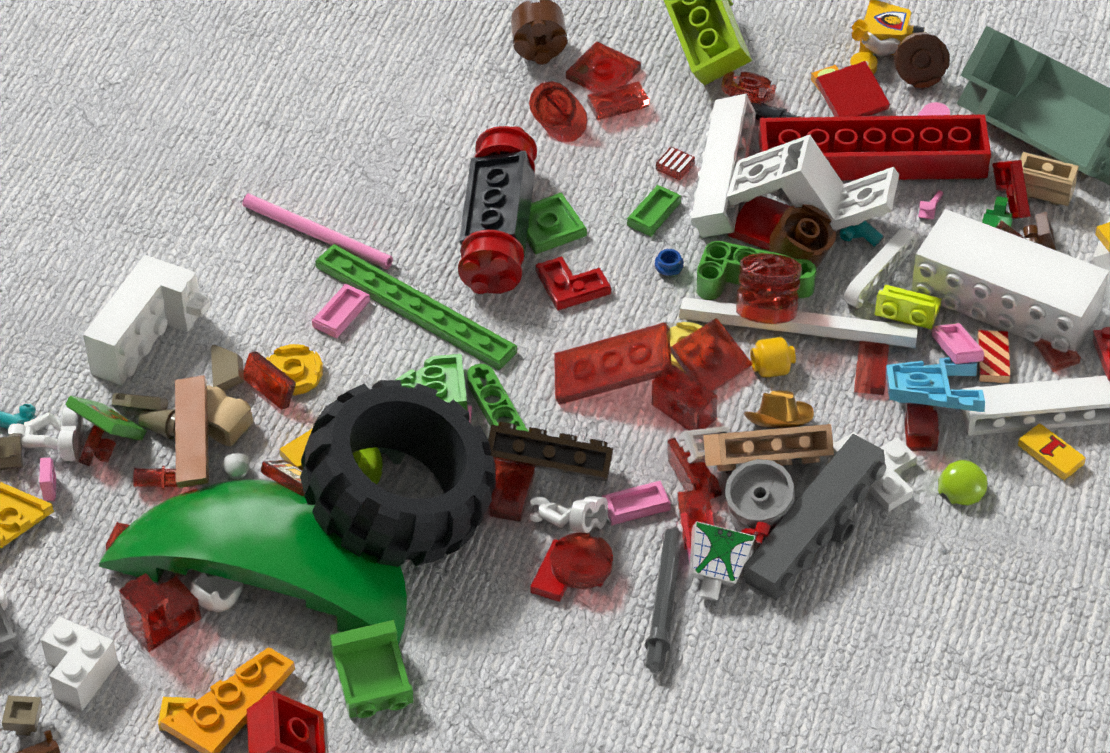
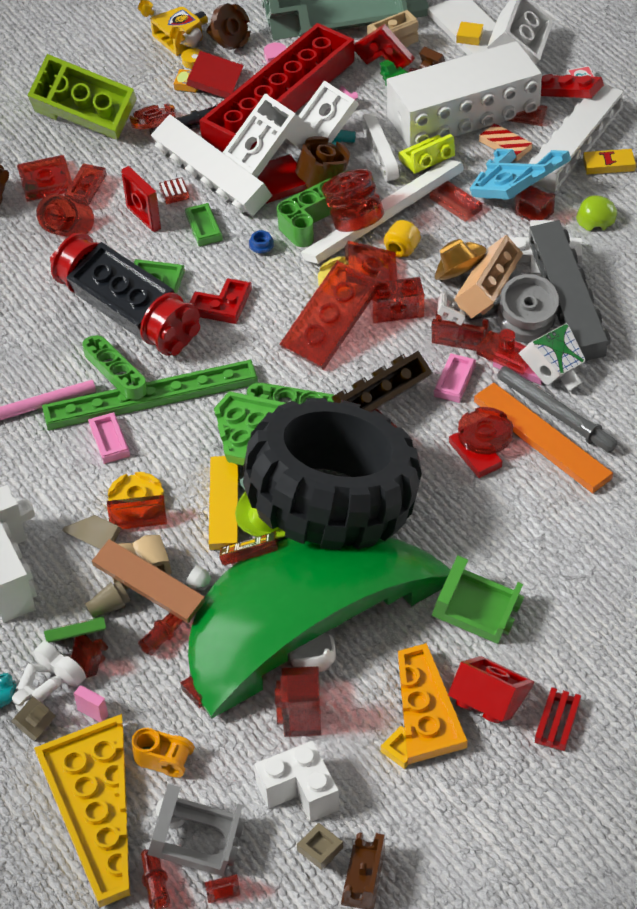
camera: 50 degrees left, 0 degrees up
dark tan tile [112,393,168,410] -> none
white piece [530,496,608,533] -> none
red piece [741,522,770,544] -> none
bright pink tile [932,323,984,364] -> none
none -> bright green beam [82,335,147,400]
none -> red tile [121,166,161,232]
none -> light orange piece [132,728,195,778]
none -> orange tile [474,382,613,494]

